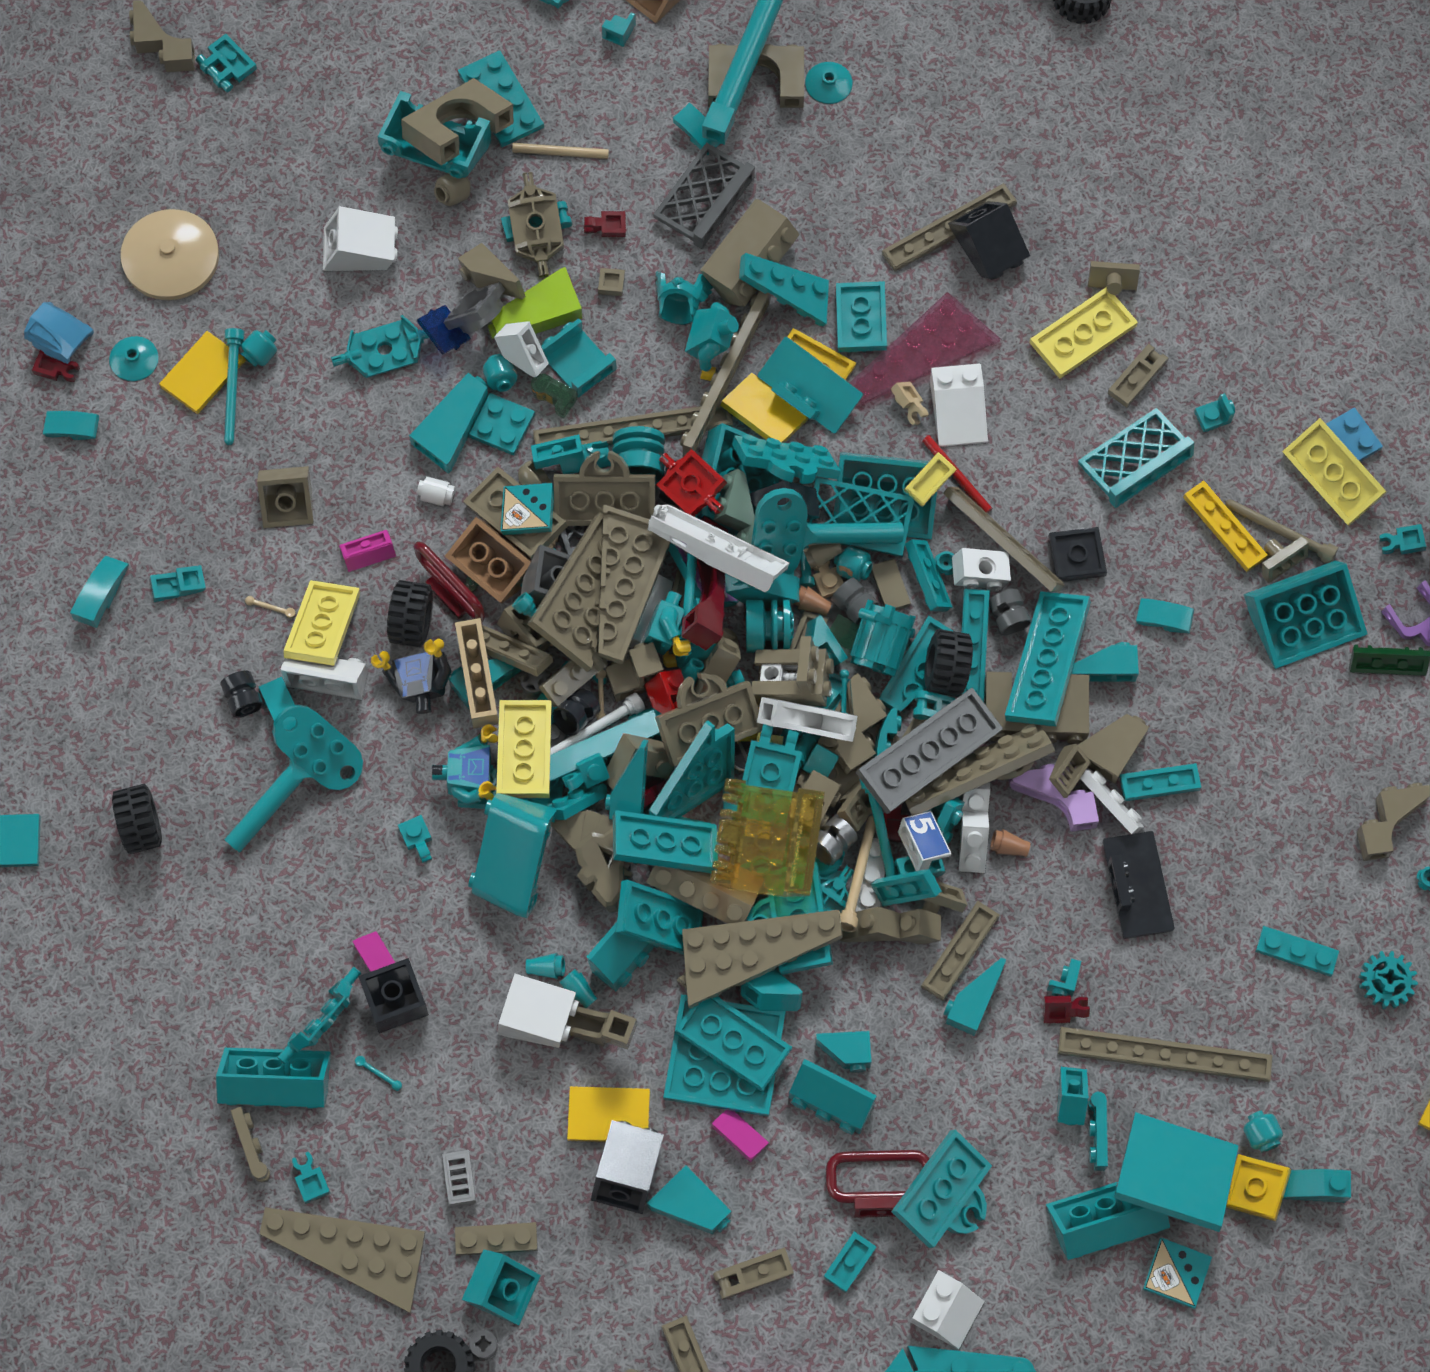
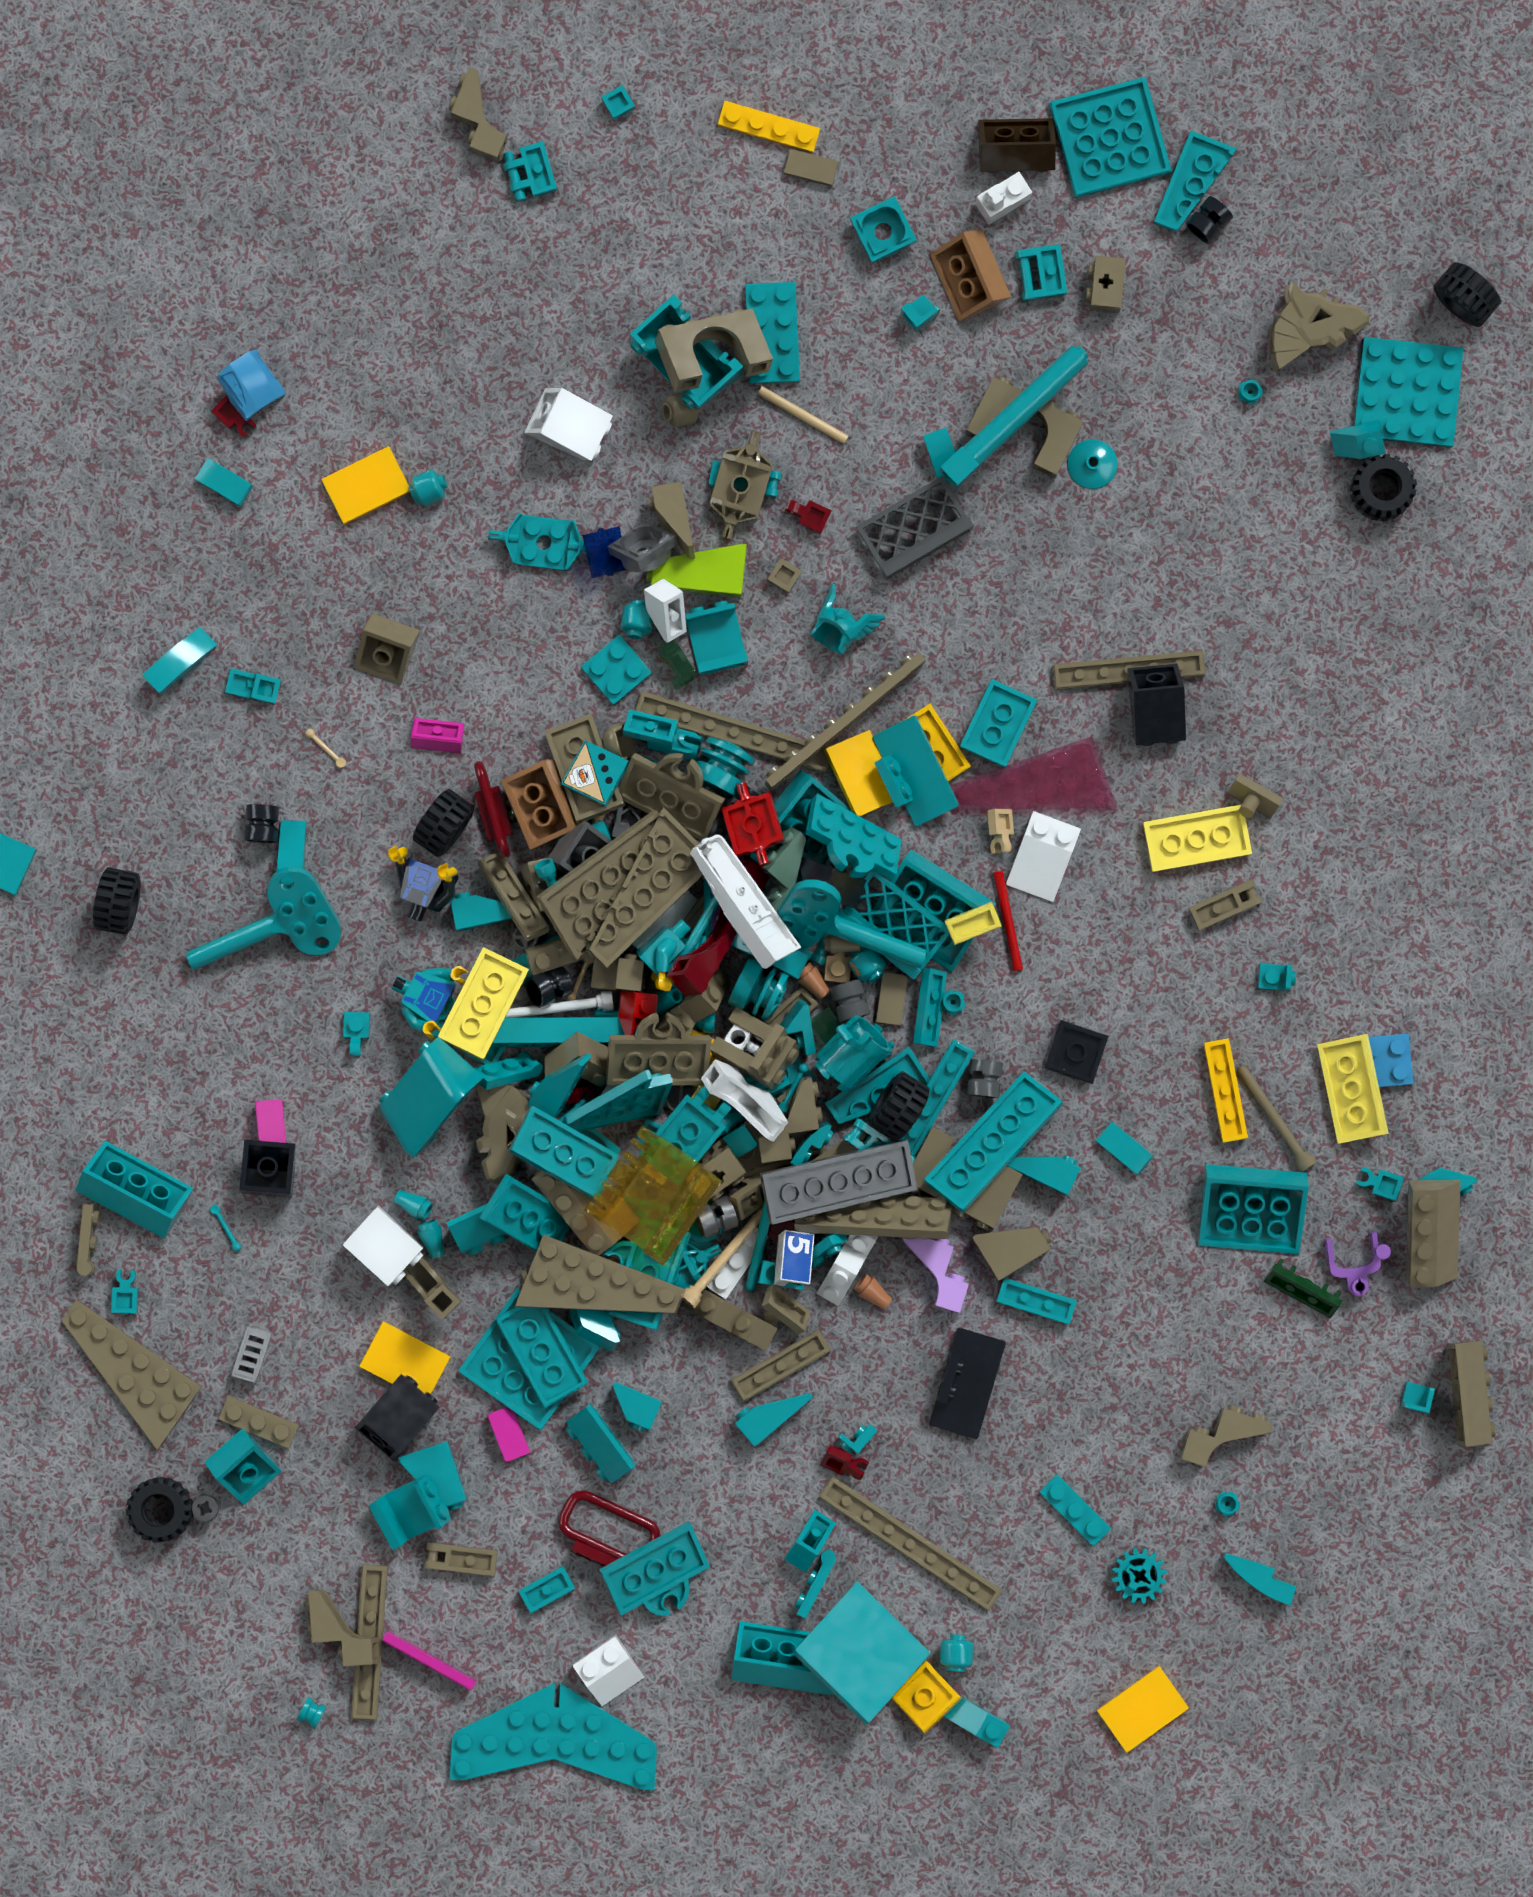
camera: 25 degrees right, 15 degrees up
teal dish [109,336,159,381] -> none
tan dish [121,209,219,300] -> none
teal piece [224,328,245,445] -> none
teal plate [277,967,362,1064] -> none
white slope [281,657,368,700] -> none
light yellow plate [284,580,360,666] -> none
teal slope [409,373,488,474] -> none
white brick [417,476,455,507] -> none
tan brick [455,618,499,729] -> none
teal plate [562,753,610,791] -> none
teal torso [685,302,739,381] -> none
dark tan slope [700,199,800,307] -> none
teal wing [739,253,829,327] -> none
teal plate [870,869,942,906] -> none
dark tan tile [943,487,1064,592] -> none
white brick [952,548,1011,591] -> none
dark tan slope [1049,744,1091,798] -> none
teal fence [1078,408,1194,509] -> none
white plate [1080,770,1144,834] -> none
tile [1142,1238,1212,1309] -> none
dark tan tile [1262,537,1309,583] -> none
none -> teal panel [368,1475,451,1550]

